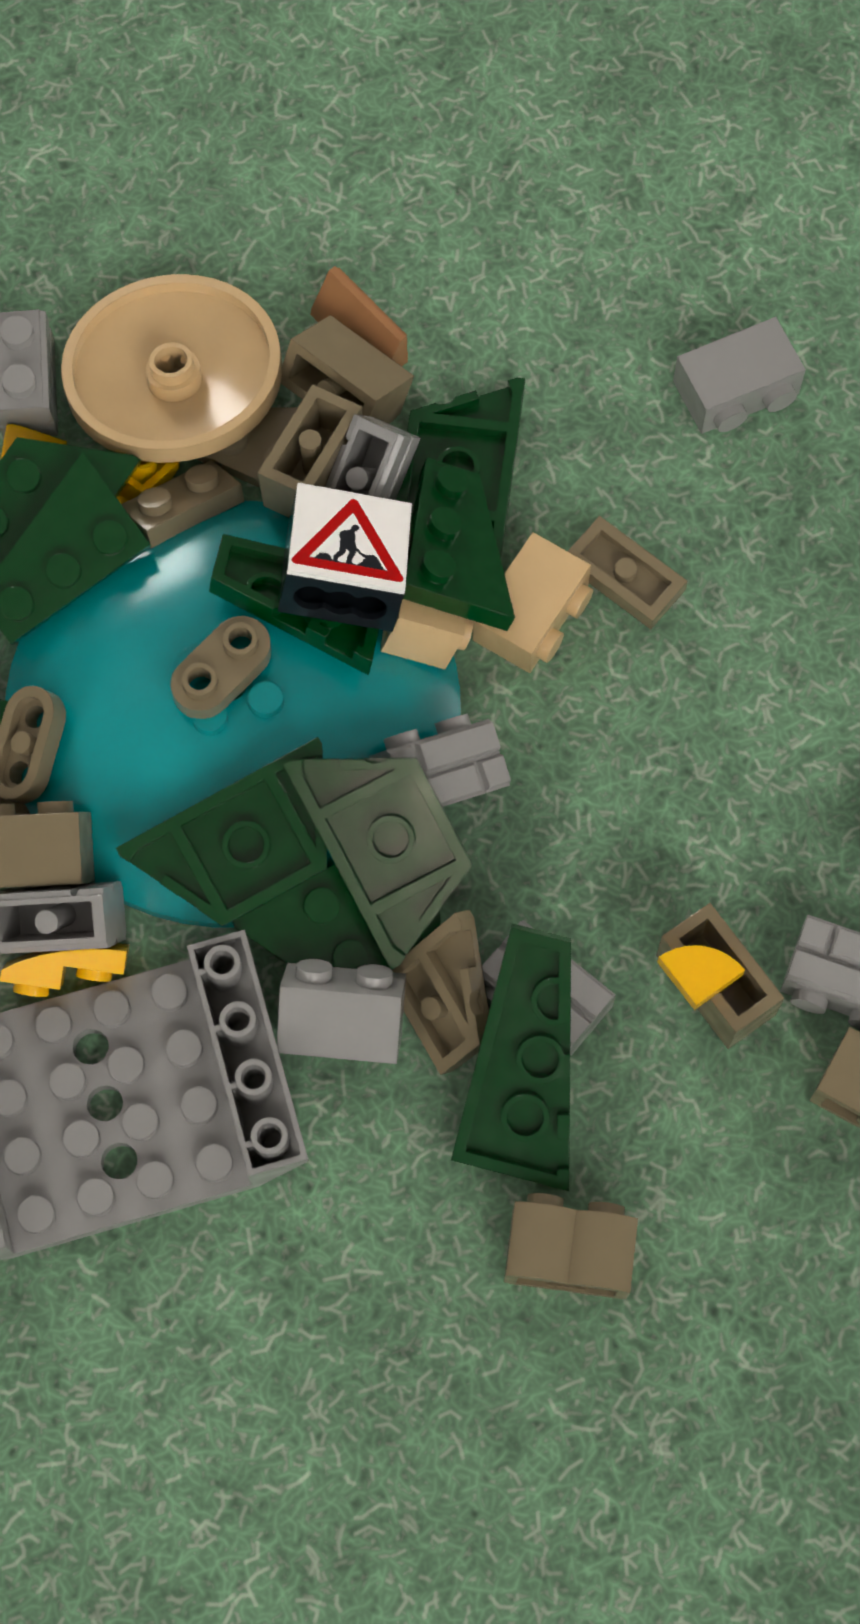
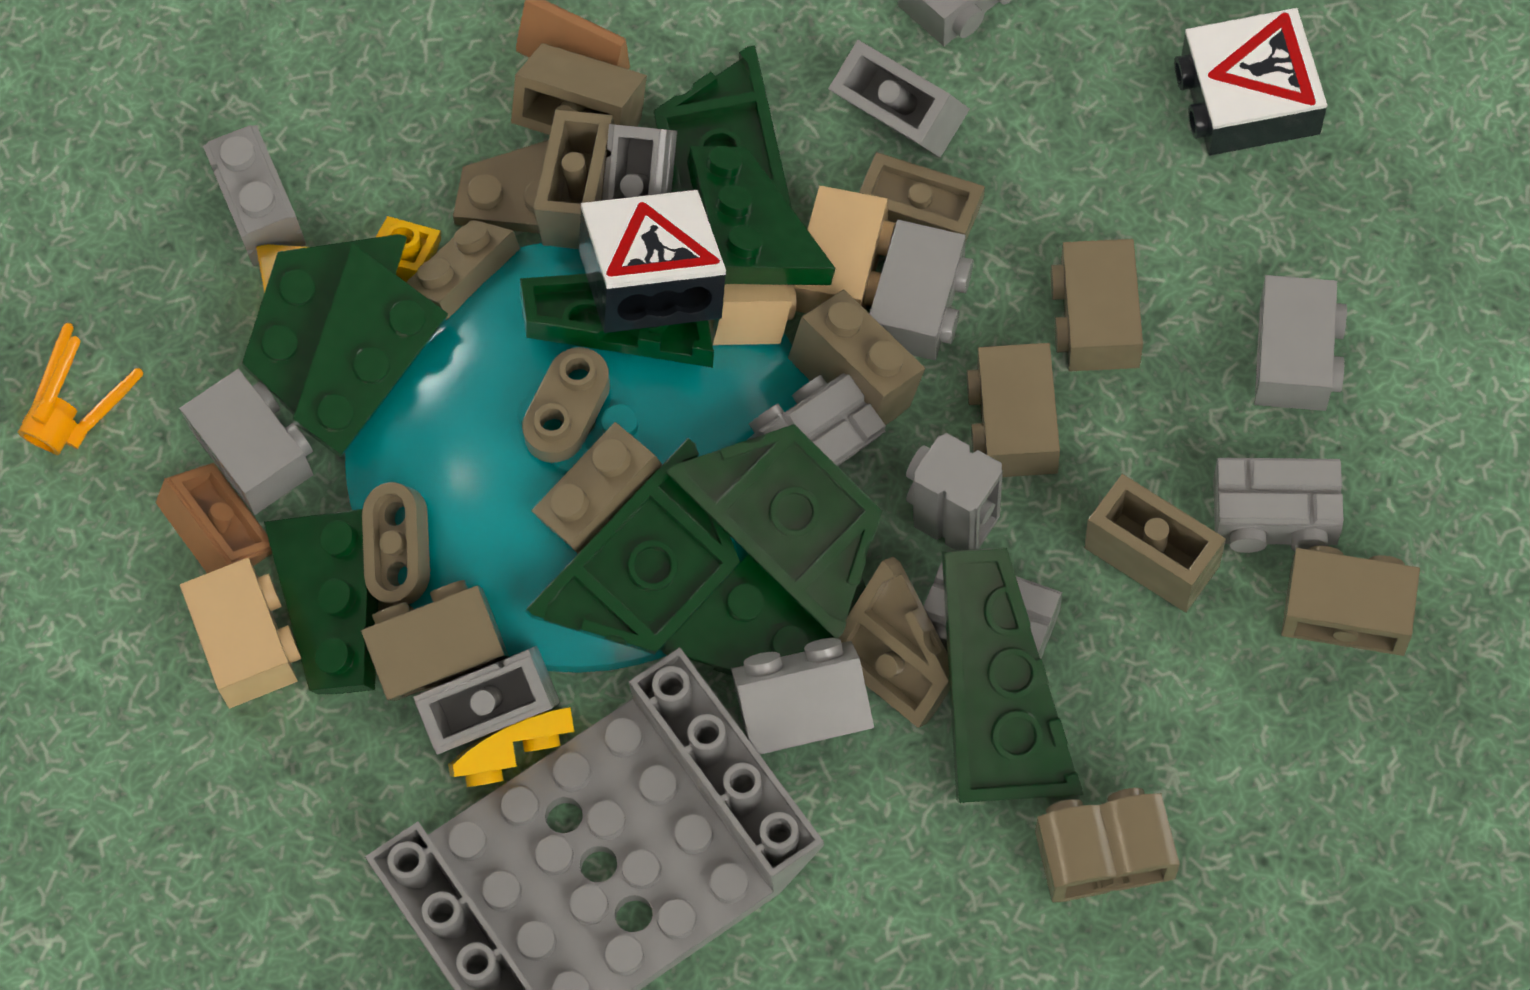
camera: 15 degrees left, 5 degrees down
tan dish [61,274,282,463] -> none
yellow tile [657,945,745,1010] -> none
none -> dark tan plate [531,422,663,554]
none -> dark tan brick [788,289,925,425]
none -> light grey brick [828,40,970,158]
none -> light grey brick [869,219,974,361]
none -> light grey brick [906,433,1003,550]
none -> dark tan brick [967,343,1060,477]
none -> dark tan brick [1051,239,1143,371]

